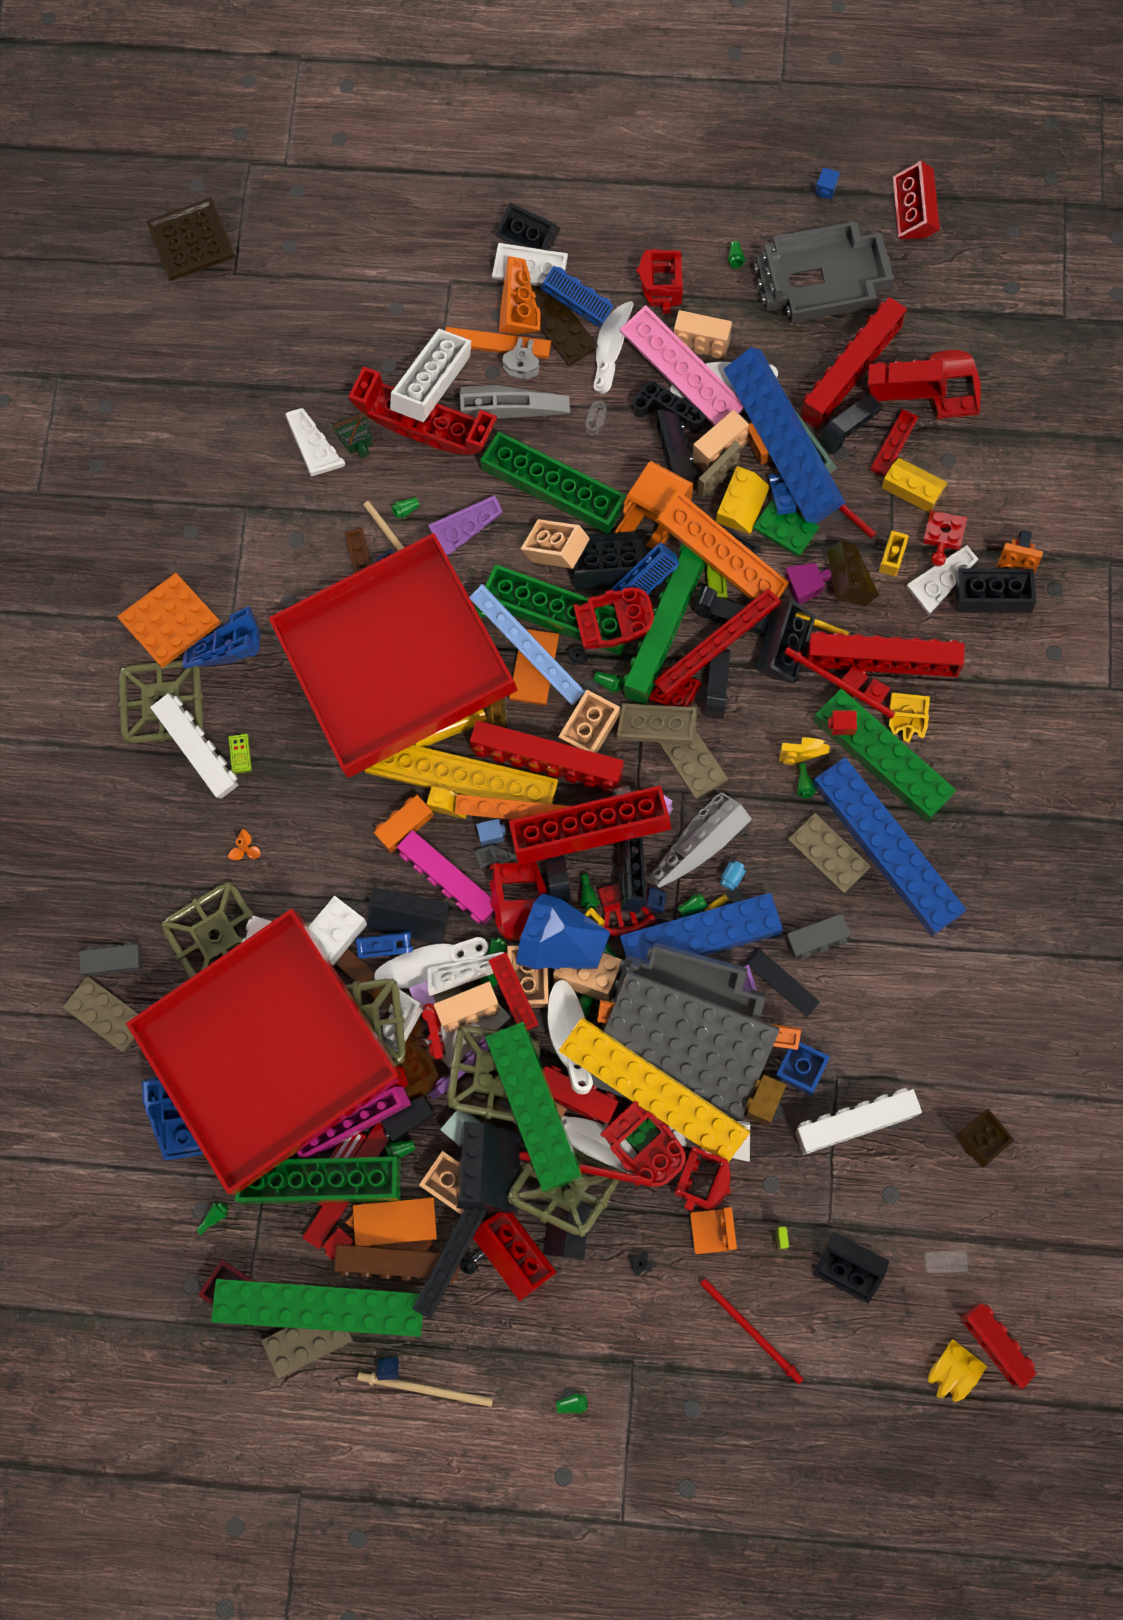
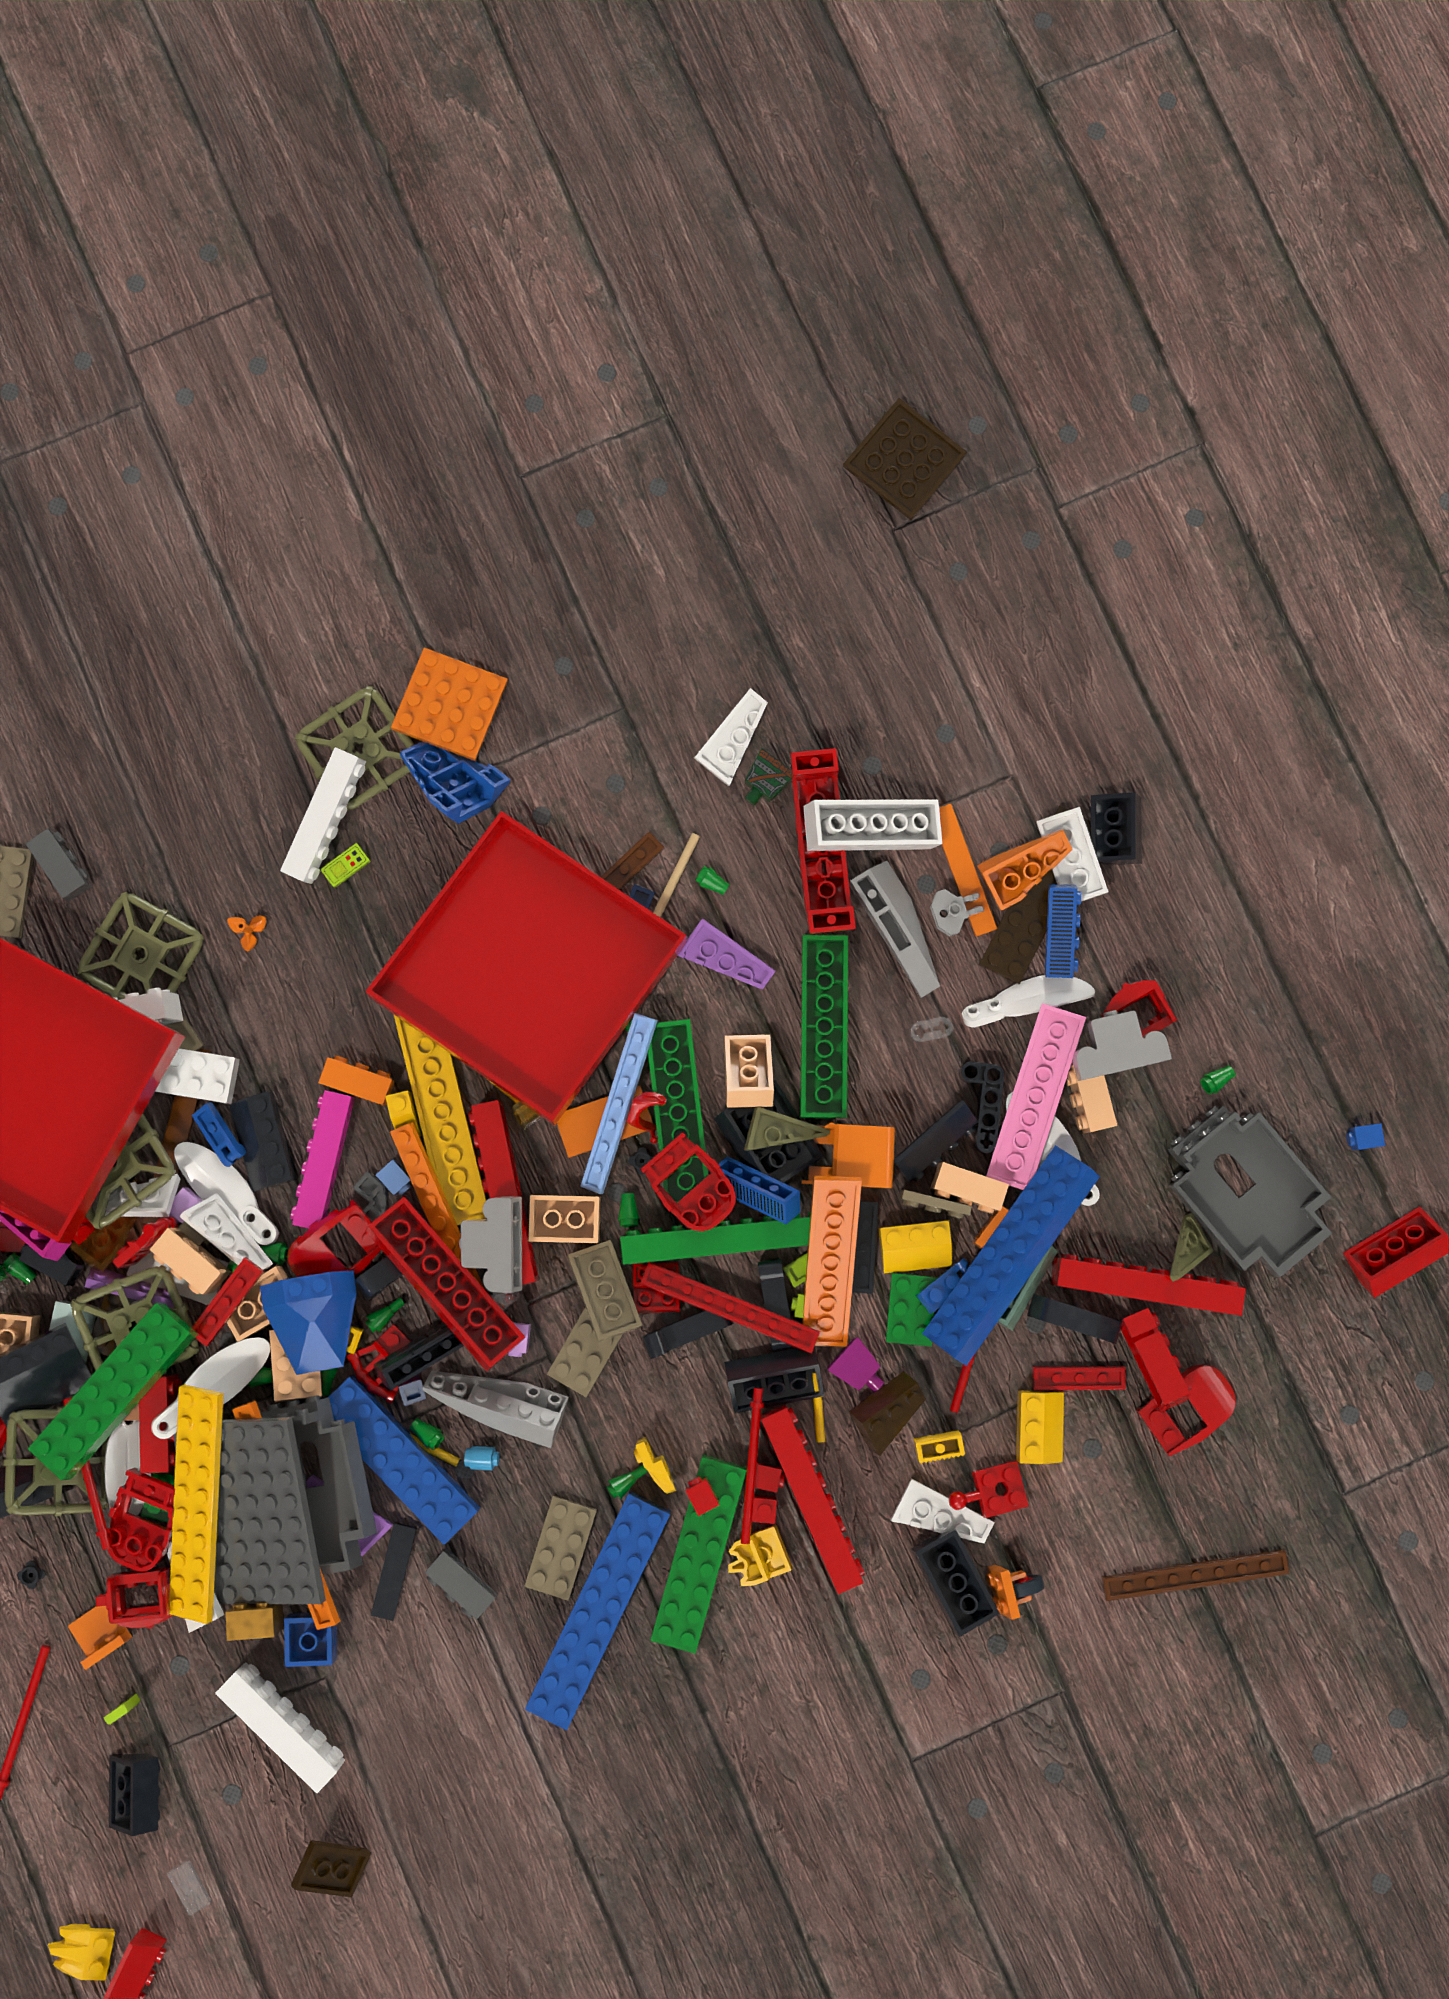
camera: 55 degrees right, 10 degrees up
none -> light grey brick [459,1196,522,1293]
none -> red helmet [626,1092,666,1144]
none -> olive wing [744,1107,830,1151]
none -> lime plate [791,1293,804,1318]
none -> light grey brick [1073,1010,1172,1081]
none -> reddish brown tile [1101,1549,1290,1601]
none -> olive wing [1170,1212,1214,1282]

